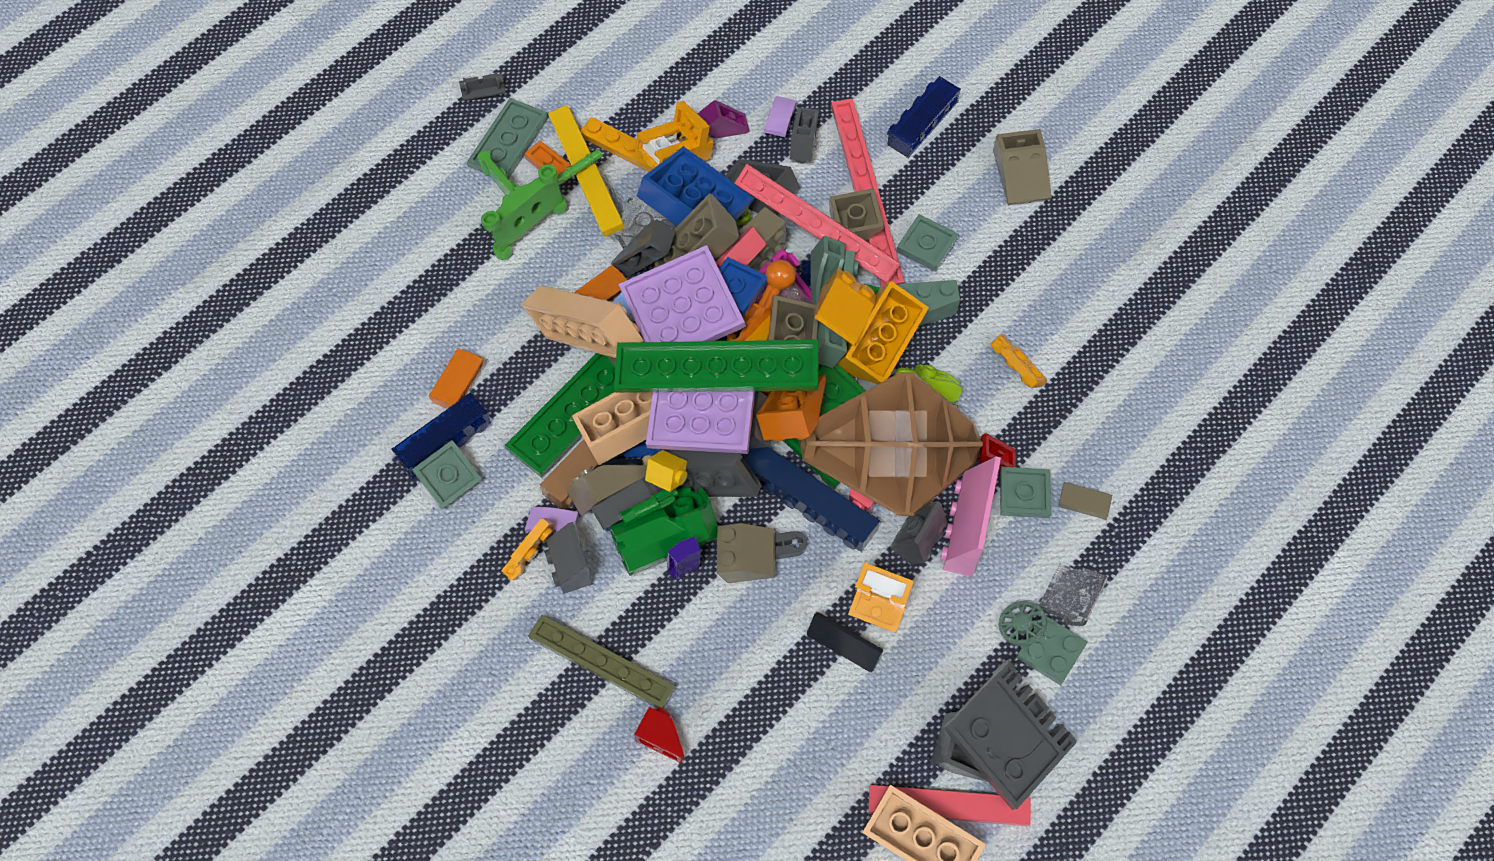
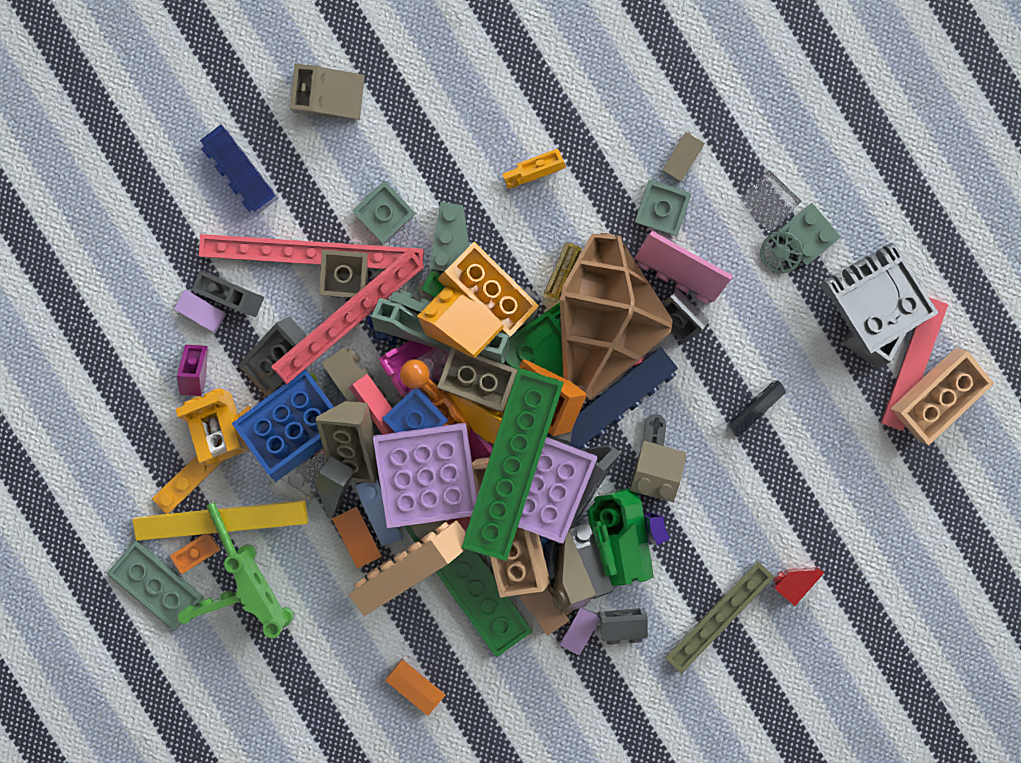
camera: 75 degrees left, 25 degrees up
clear blue brick [391,392,491,479] -> none
sand green plate [412,440,482,509] -> none
dark grey hinge [459,72,506,101] -> none
light orange hinge [501,518,556,580] -> none
yellow brick [645,450,687,492] -> none
light orange brick [848,562,914,633] -> none
lime hinge [895,364,963,403] -> none
red slope [977,433,1016,472] -> none

